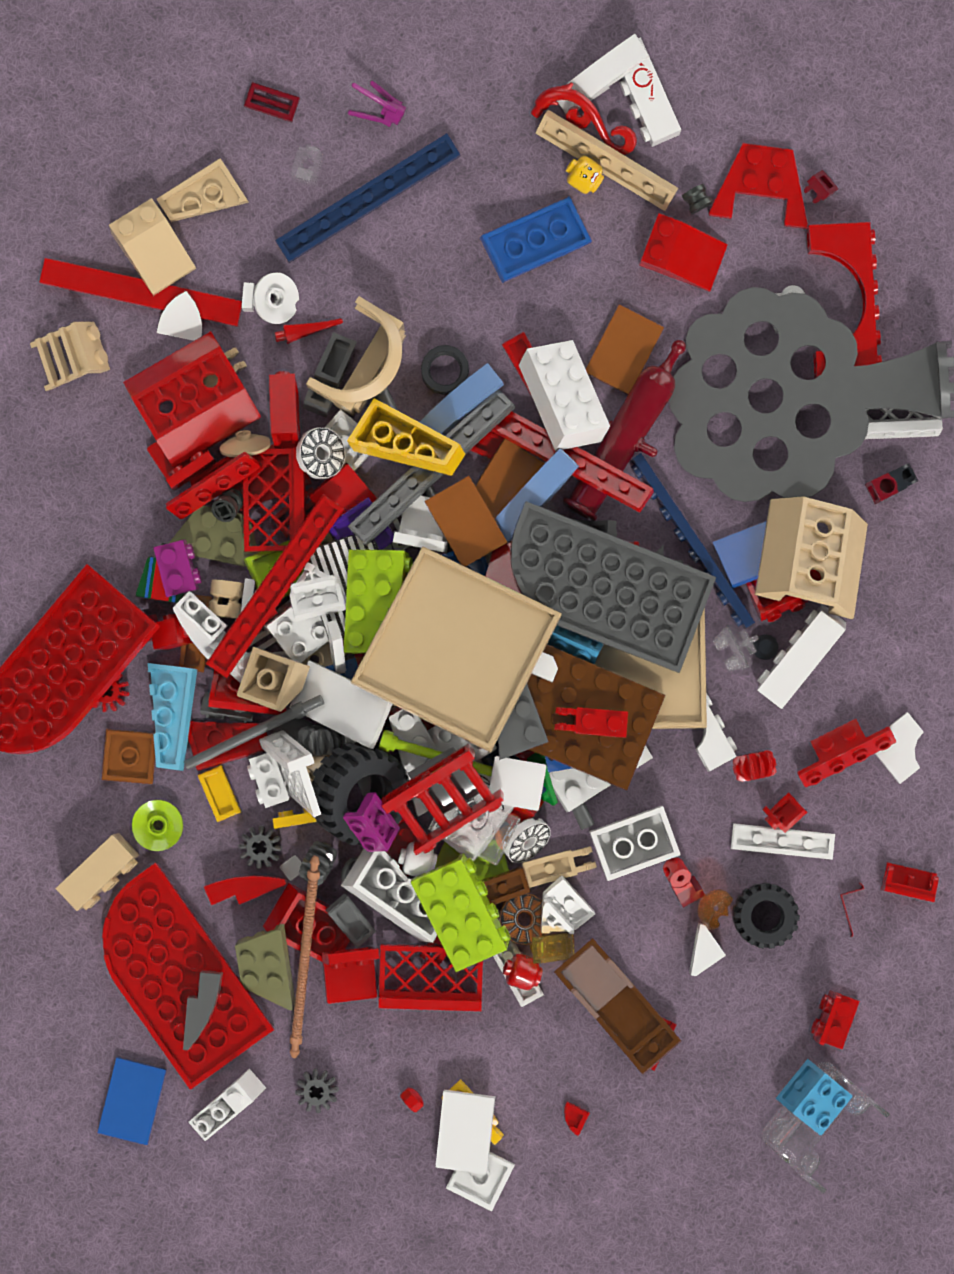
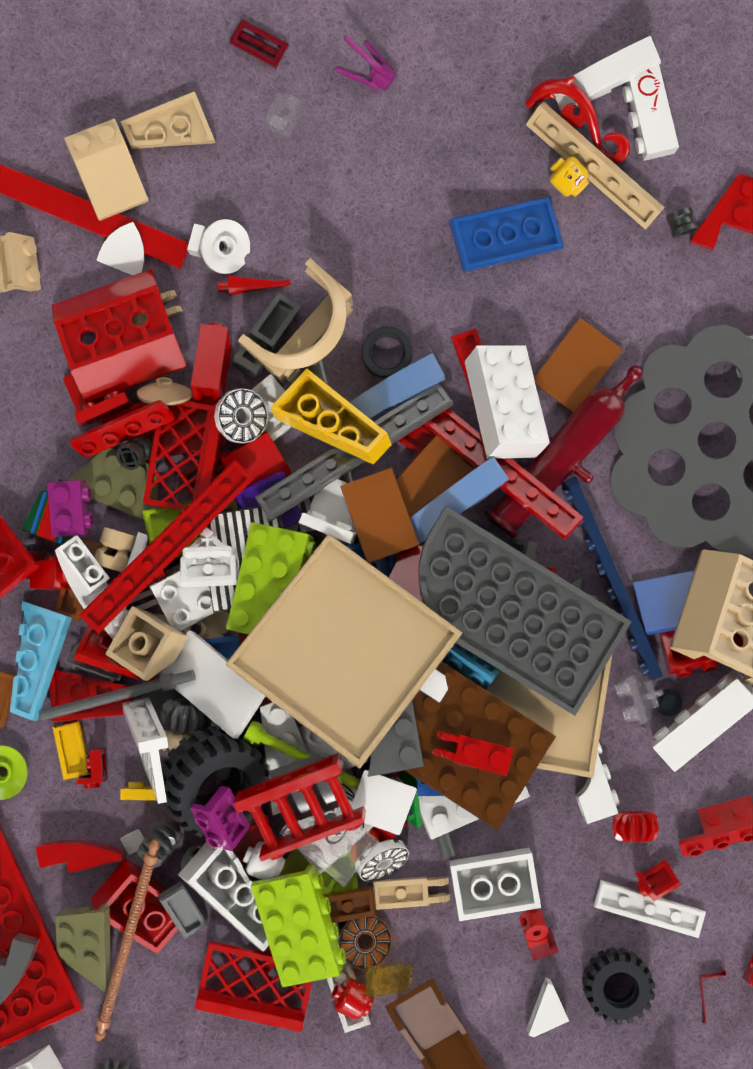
camera: 20 degrees right, 0 degrees up
dark grey gear [238,825,282,869] -> none
white bracket [247,753,289,808] -> none
dark blue plate [275,133,461,263] -> none
red bracket [322,946,379,1004] -> none
white tile [327,620,346,674] -> none
white slope [541,876,595,934] -> none
red slope [639,213,728,292] -> none
clear orange hair [697,889,733,930] -> none
none -> red bracket [76,747,108,789]

